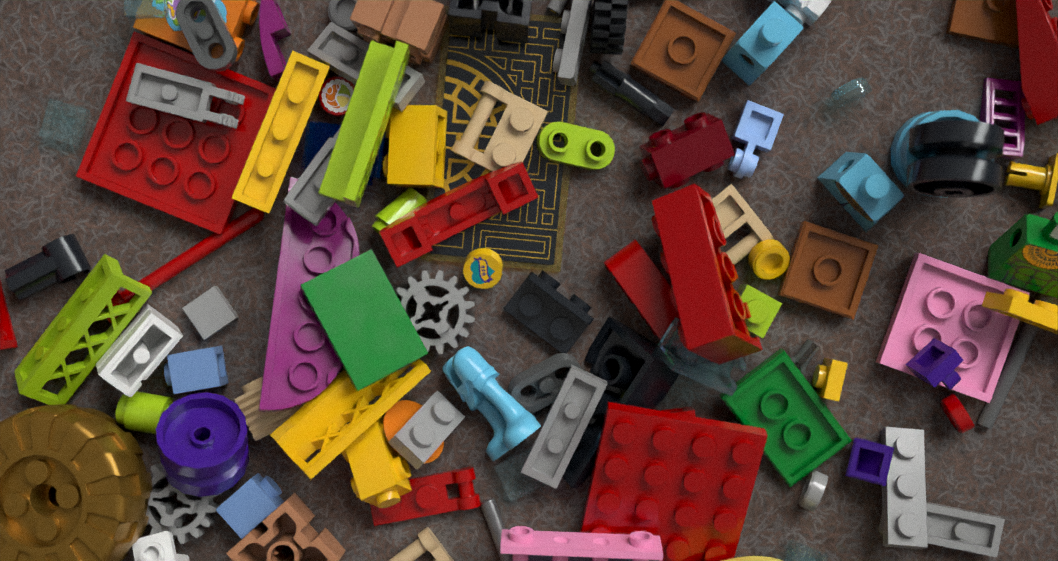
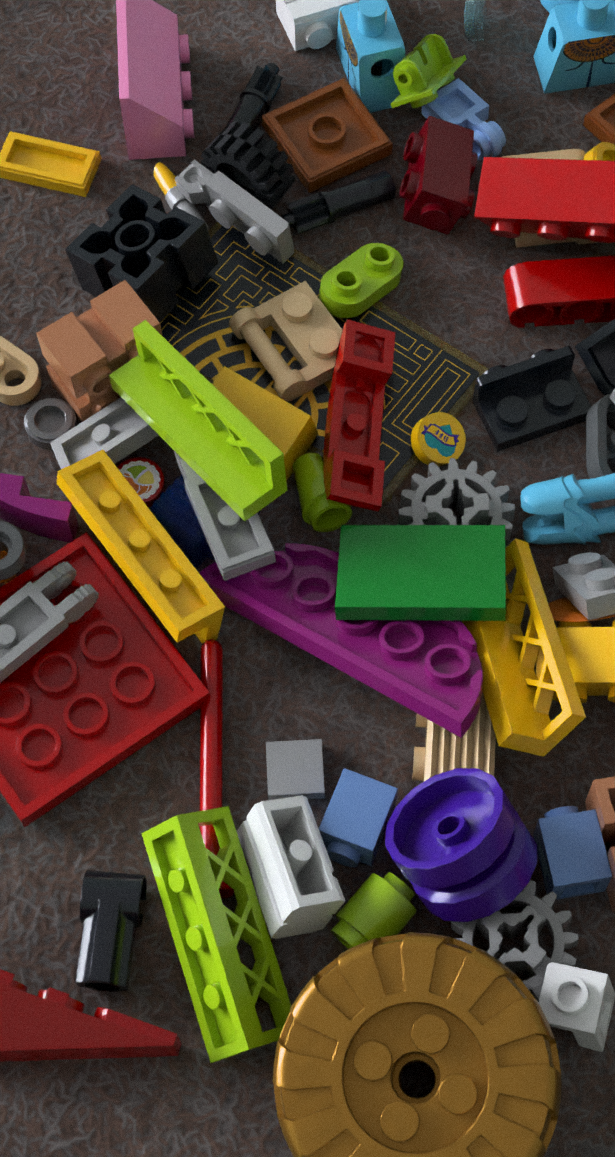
camera: 60 degrees left, 25 degrees down
none -> lime hinge [390,34,467,108]

